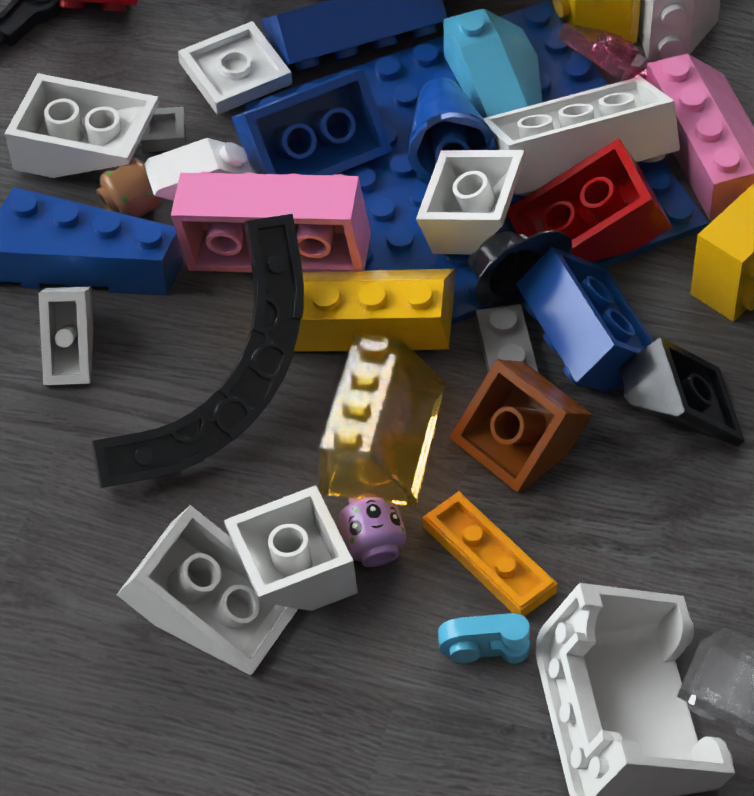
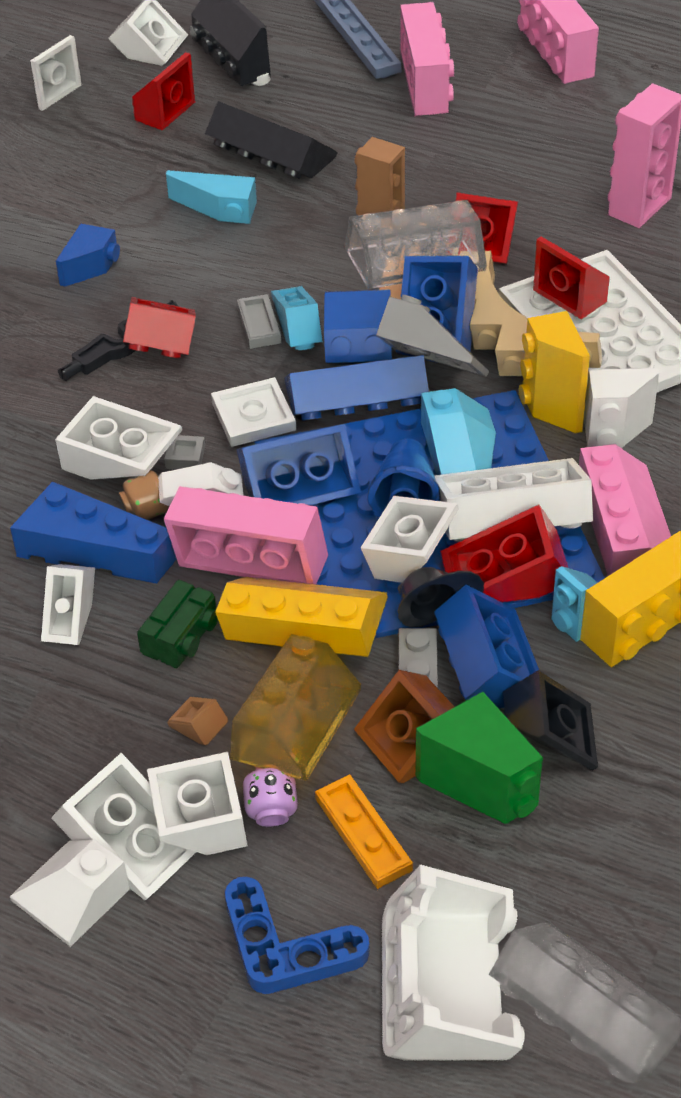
camera: 10 degrees right, 5 degrees down
black plate [91,214,304,488] -> none
medium azure plate [438,613,530,664] -> none
clear pink piece [557,23,651,80] -> none
none -> white slope [10,839,130,947]
none -> dark green brick [137,579,218,669]
none -> medium nougat slope [167,697,228,745]
none -> blue beam [225,876,370,994]
none -> green slope [416,692,543,824]
none -> medium azure slope [551,566,597,642]

